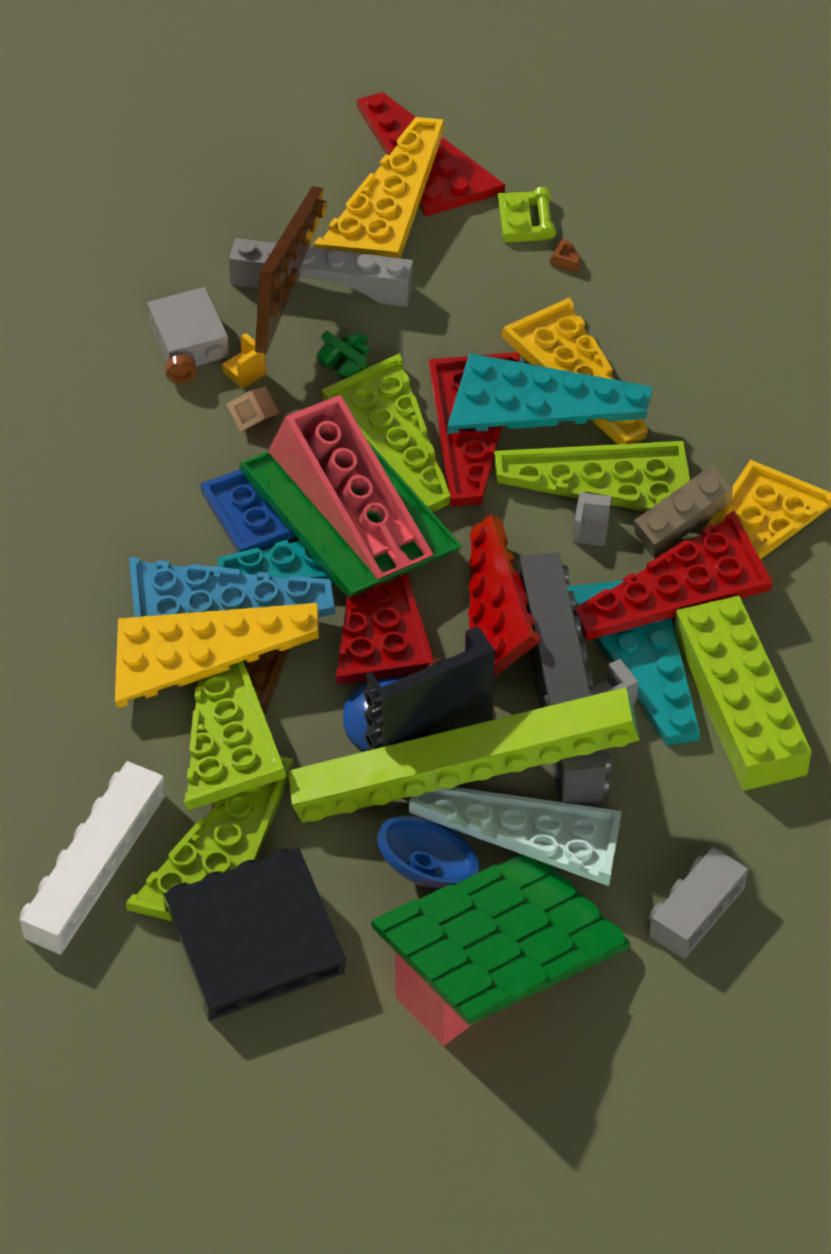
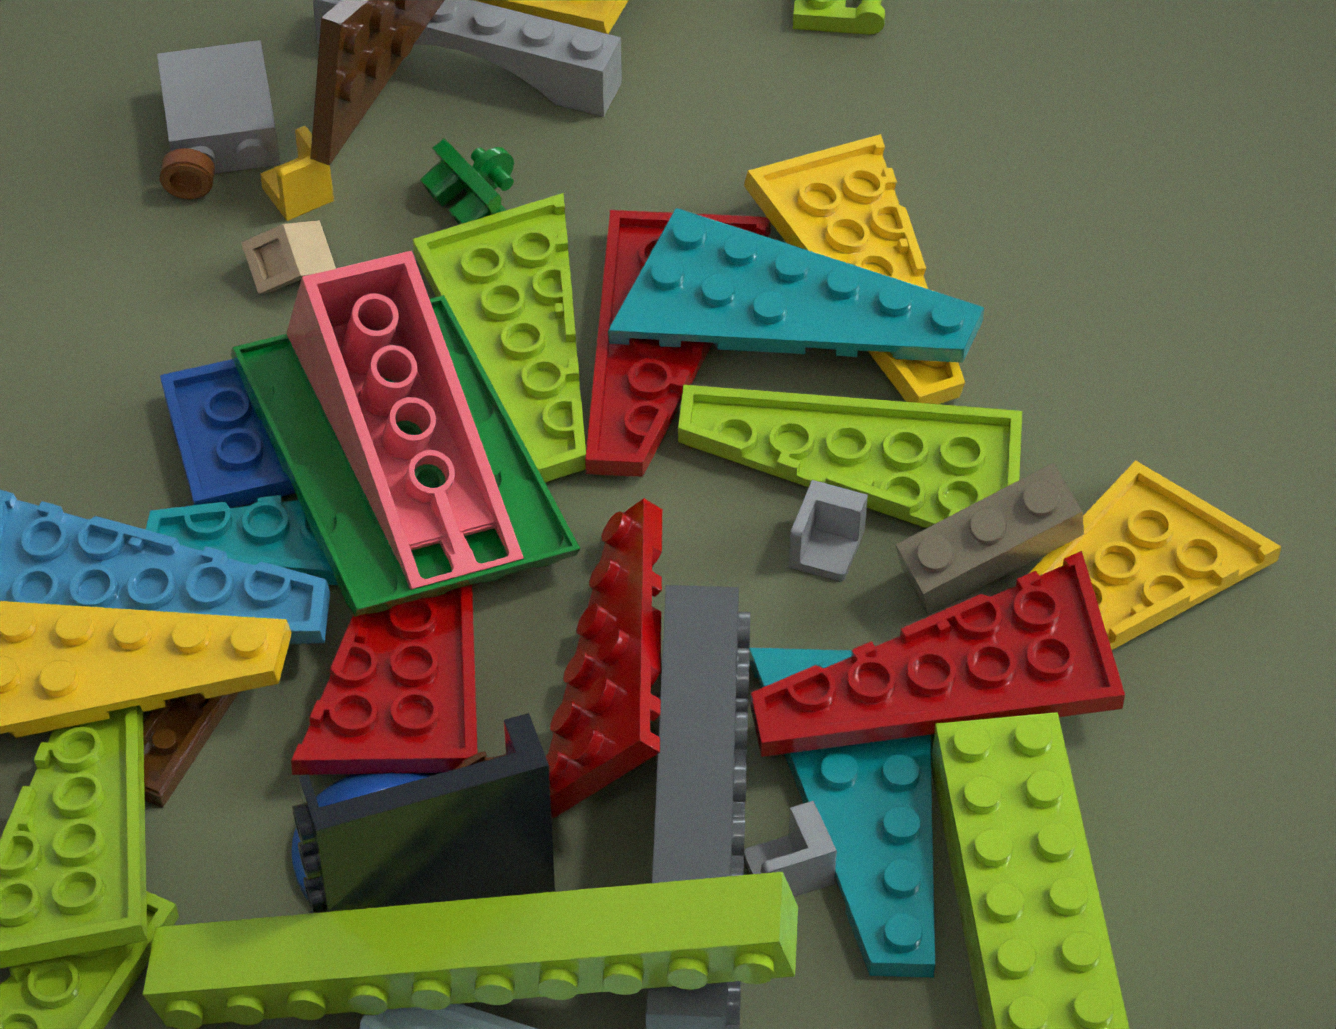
camera: 10 degrees right, 0 degrees up
dark orange tile [550,239,581,273] -> none

